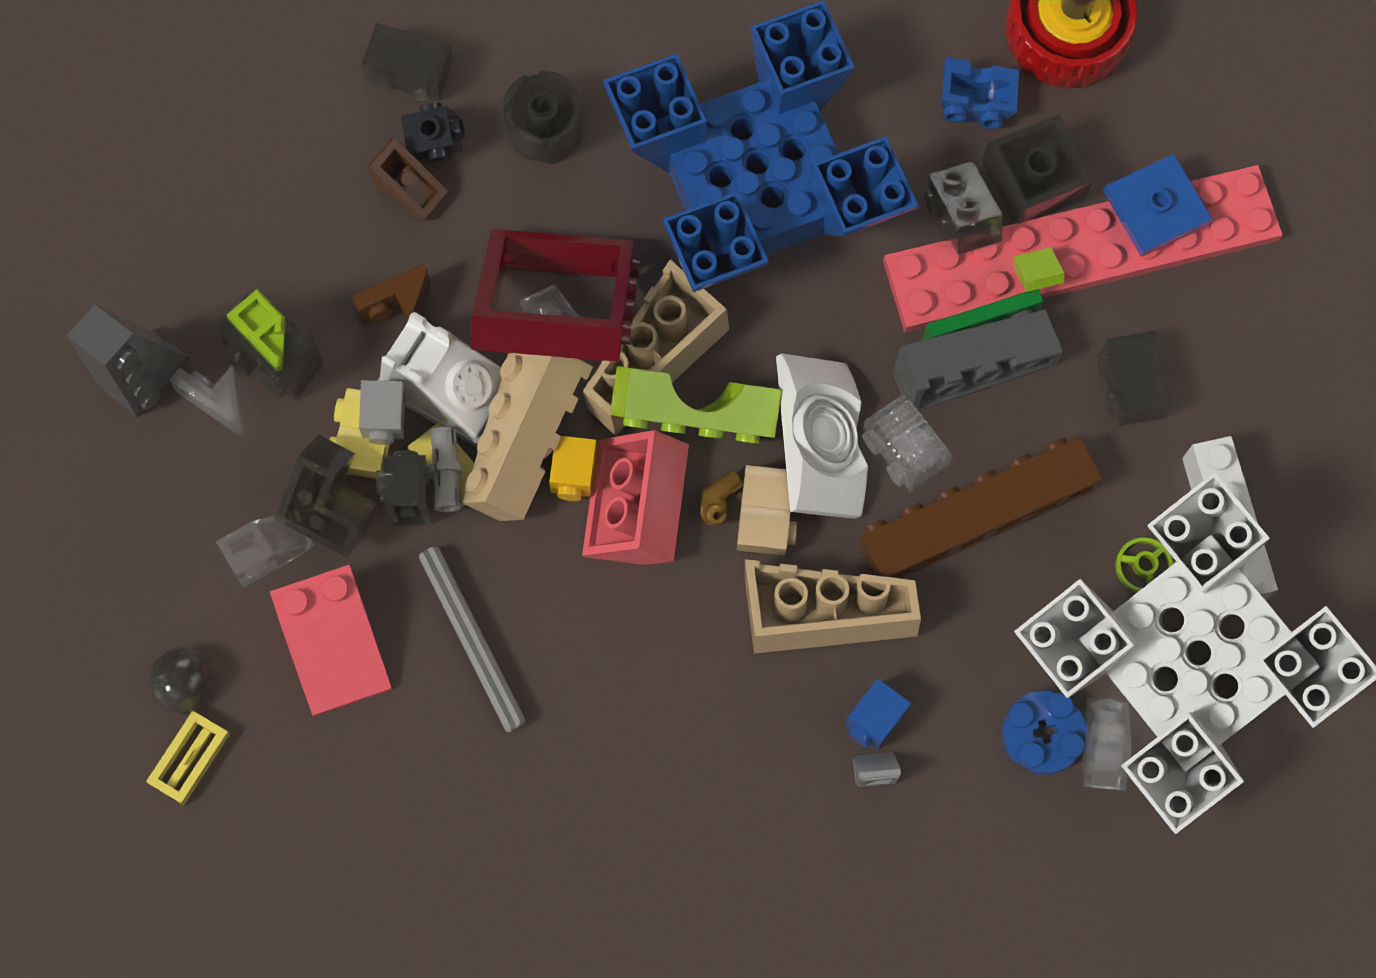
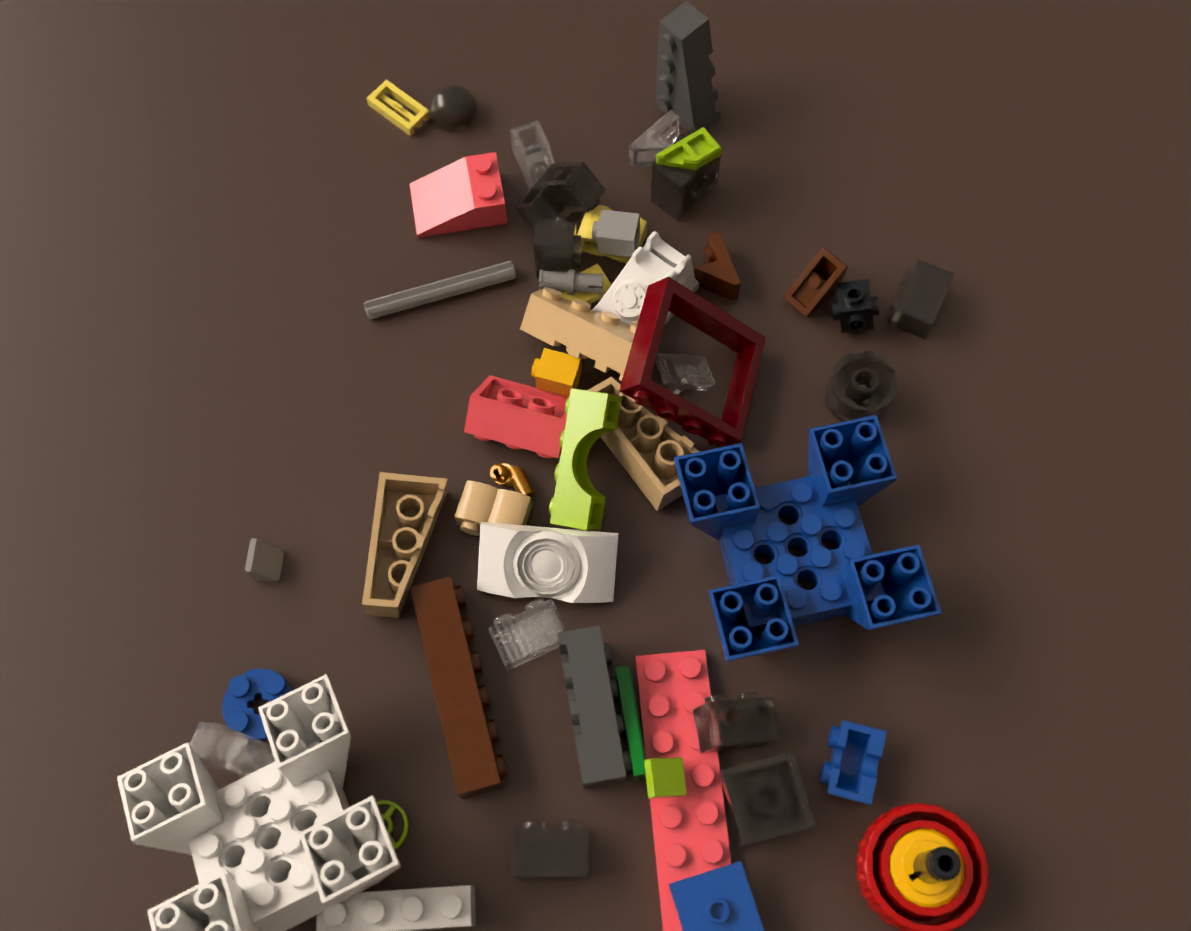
camera: 105 degrees right, 5 degrees down
blue brick [845,678,911,750] -> none

